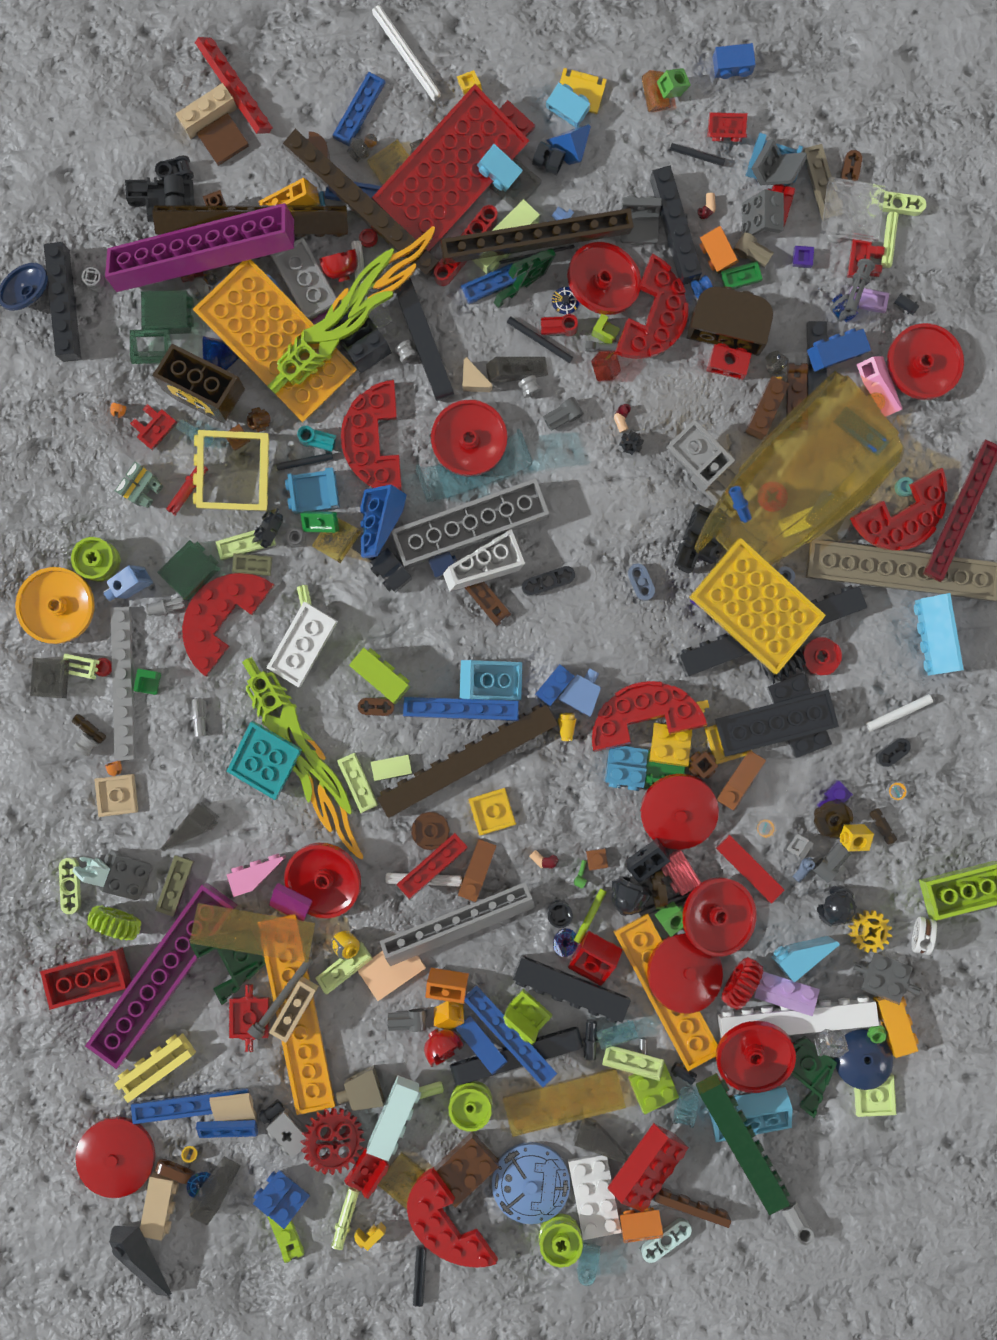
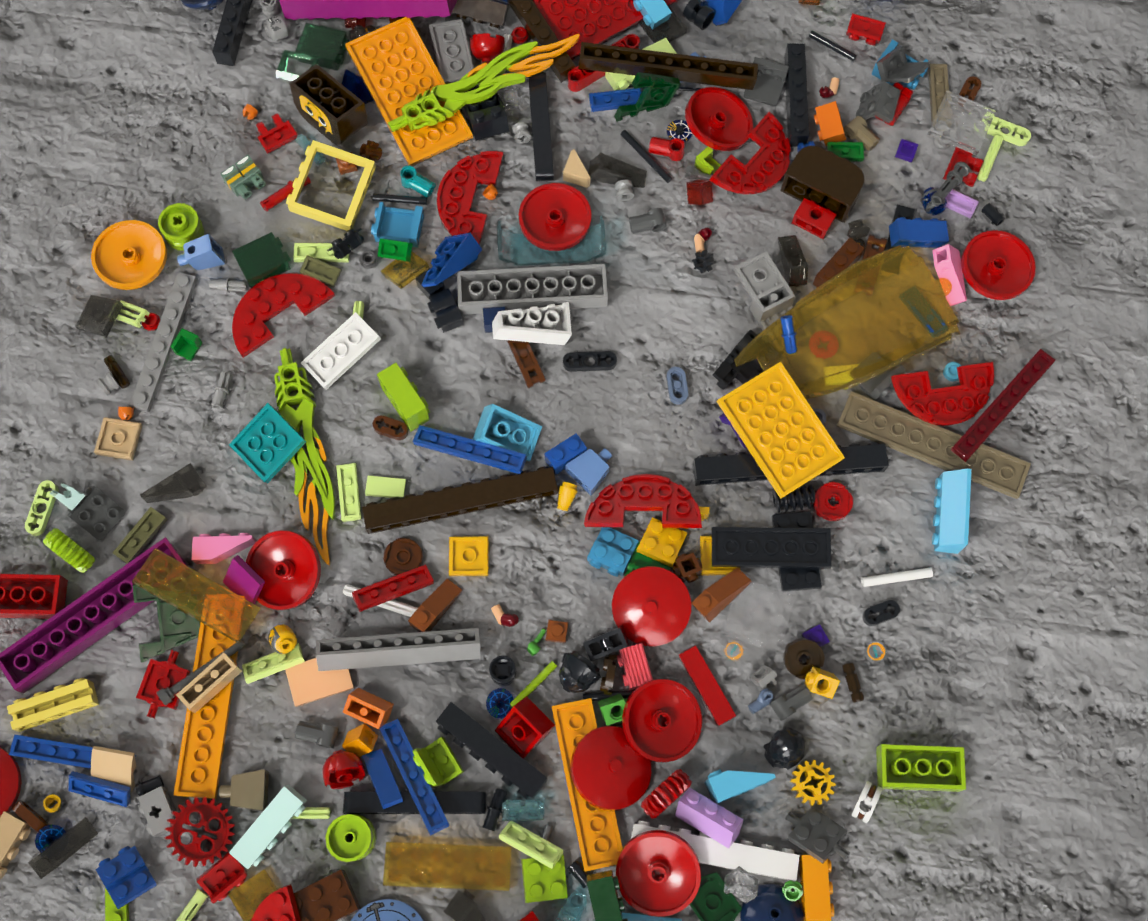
camera: 15 degrees right, 15 degrees down
none -> light grey head [264,15,291,41]
none -> orange hinge [482,184,498,200]
none -> clear smoke slope [778,235,808,287]

